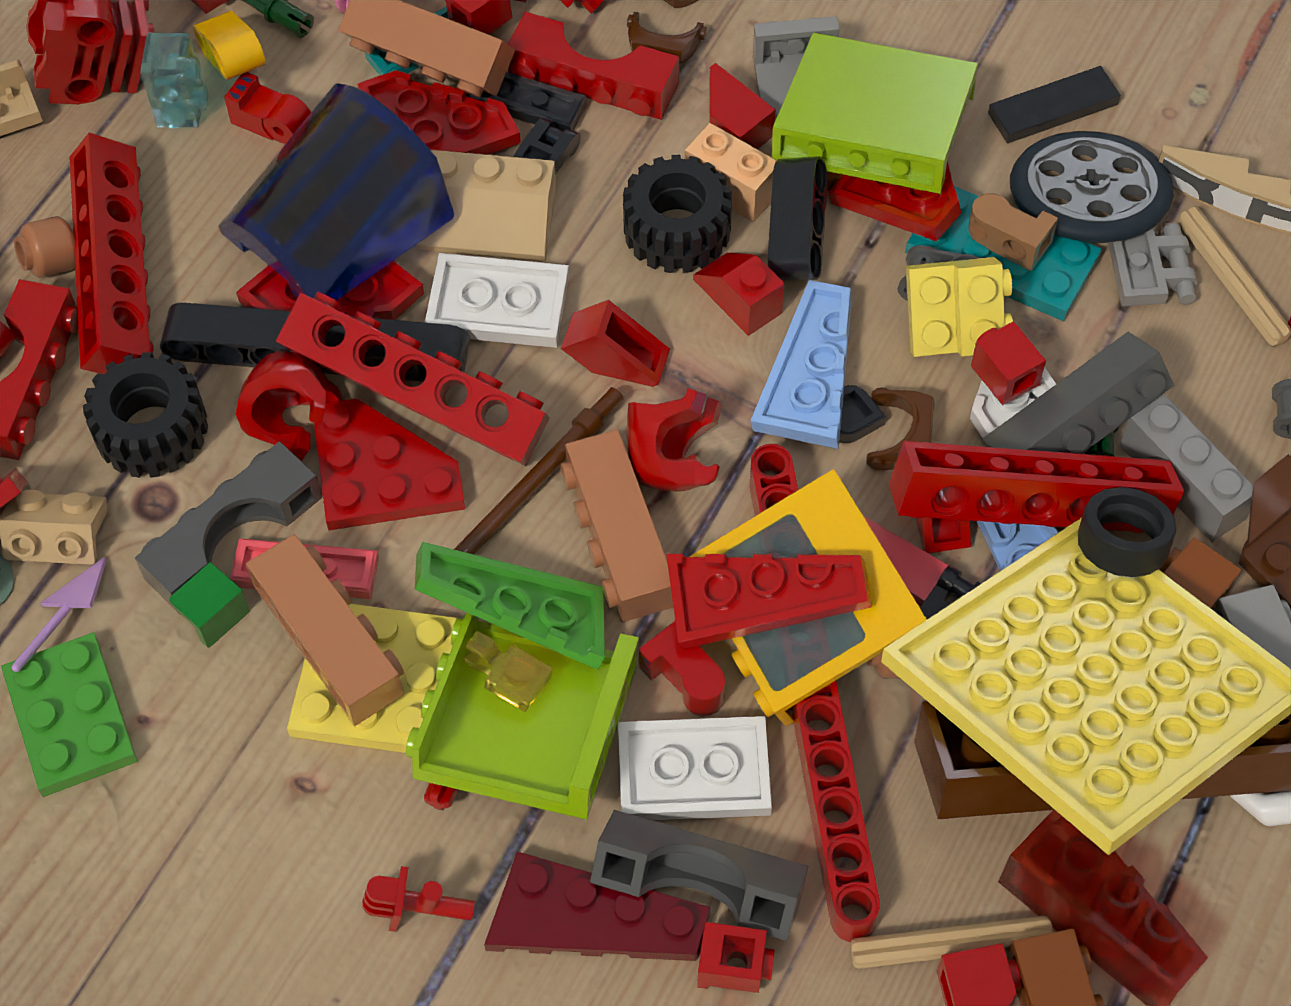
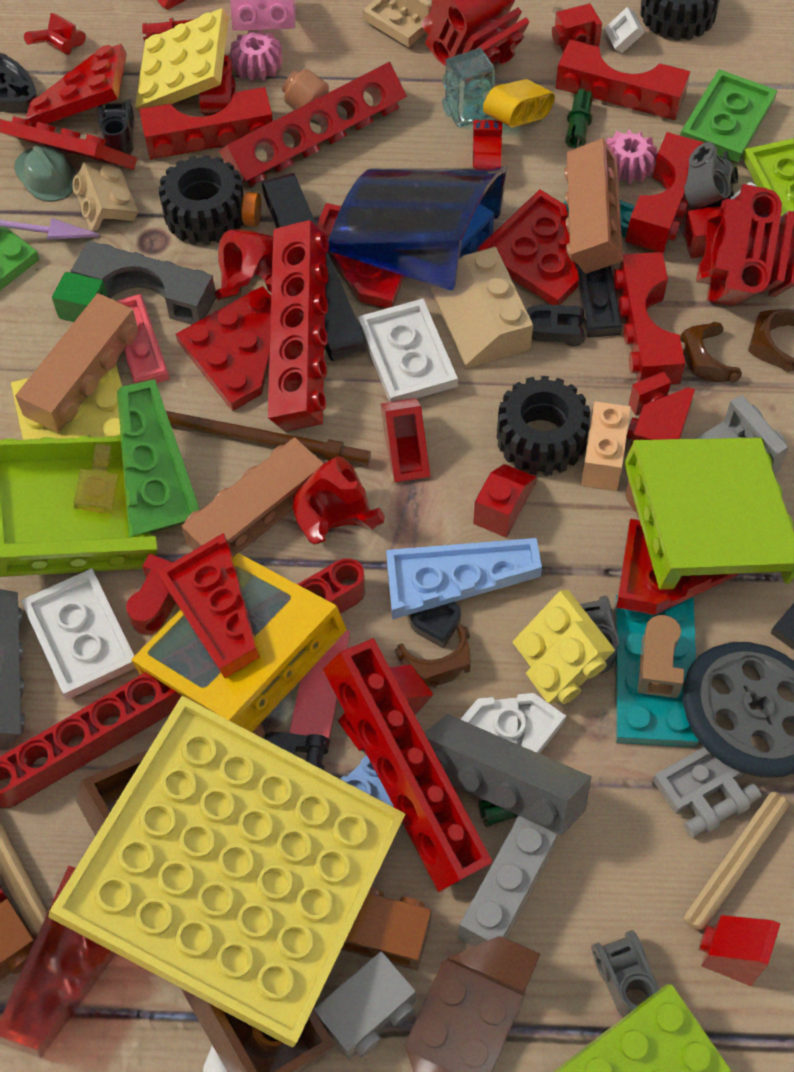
camera: 65 degrees right, 0 degrees up
black beam [768,156,827,281] -> none
red brick [971,321,1046,406] -> none
black tyre [1078,487,1176,578] -> none
none -> orange tile [241,192,262,226]
none -> red plate [628,372,671,415]

